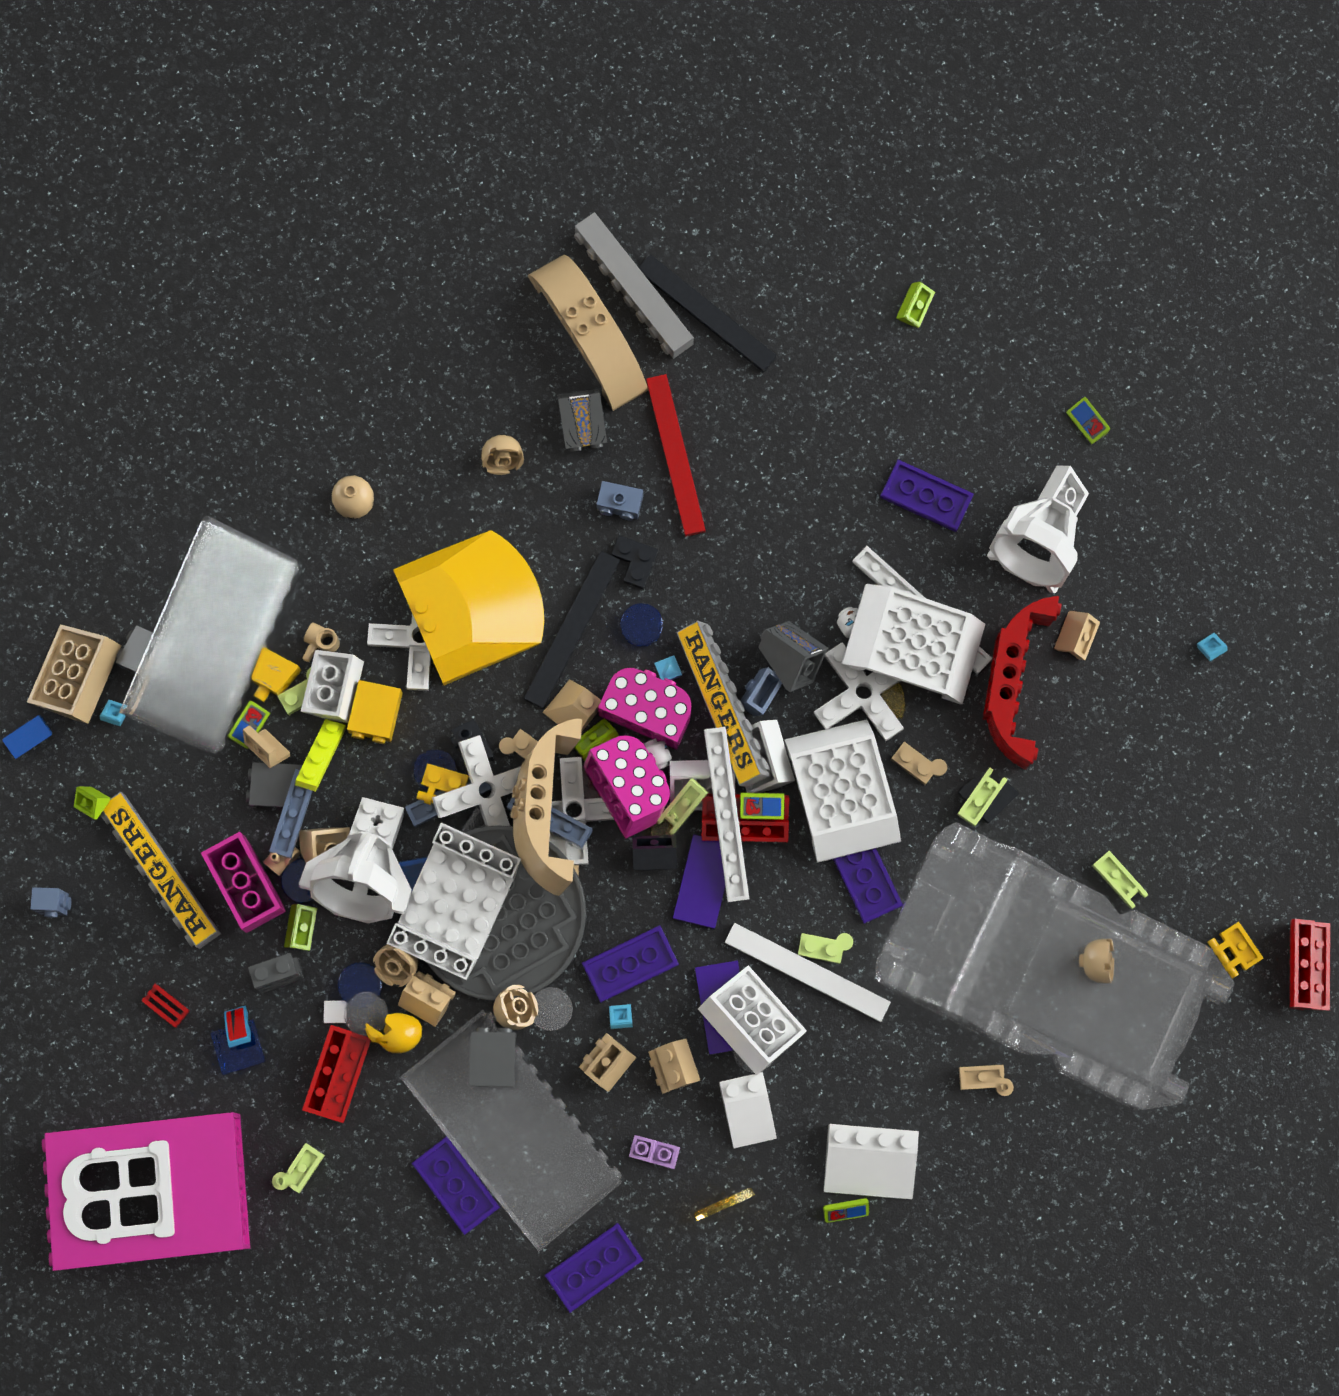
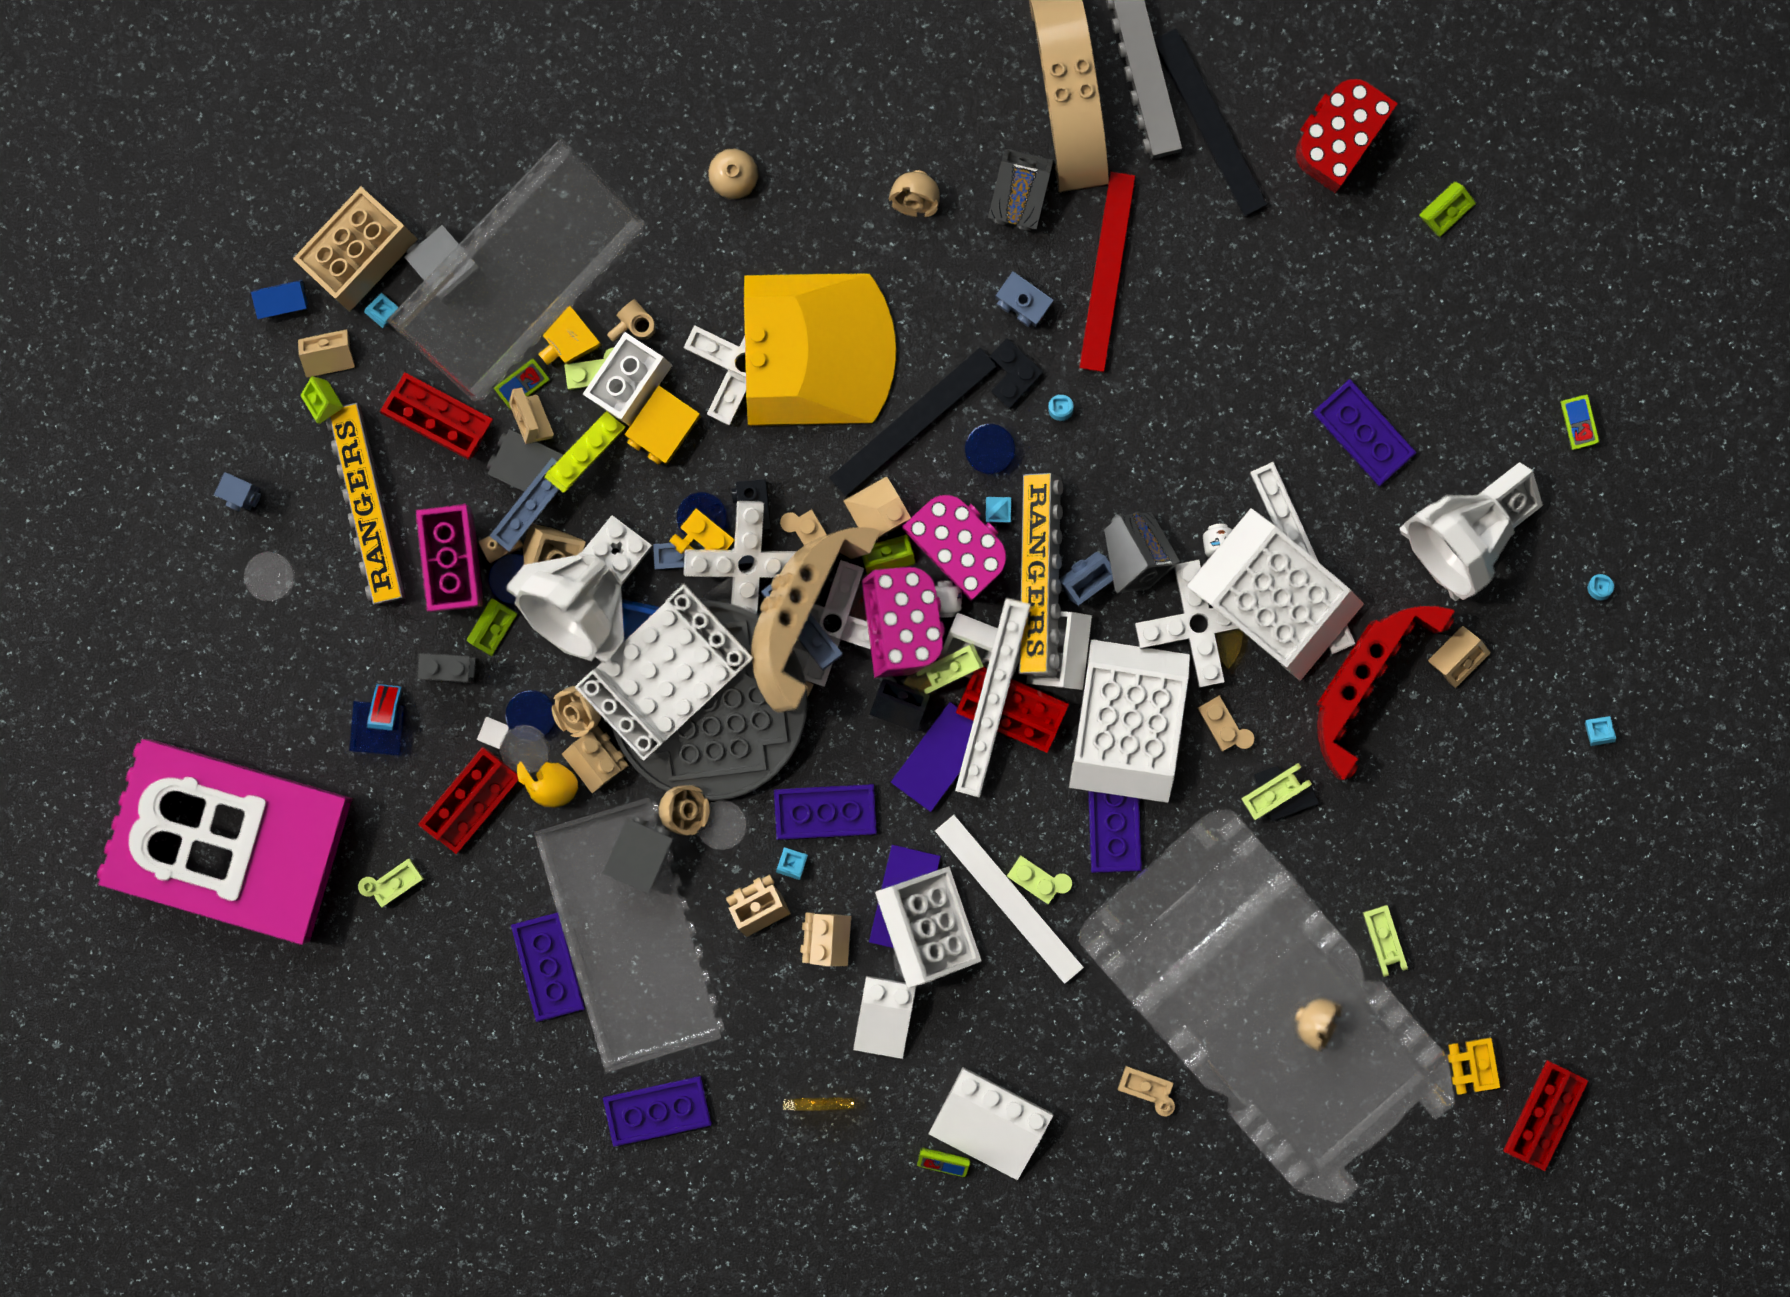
camera: 25 degrees right, 10 degrees up
red tile [141,983,190,1028] -> none
lavender slope [629,1135,680,1169] -> none
slope [740,793,784,819] -> none
none -> clear tile [244,552,295,601]
none -> tan panel [298,329,355,377]
none -> red brick [380,372,493,460]
none -> medium azure tile [1048,395,1073,421]
none -> red brick [1296,79,1398,193]
none -> medium azure tile [1587,574,1614,600]

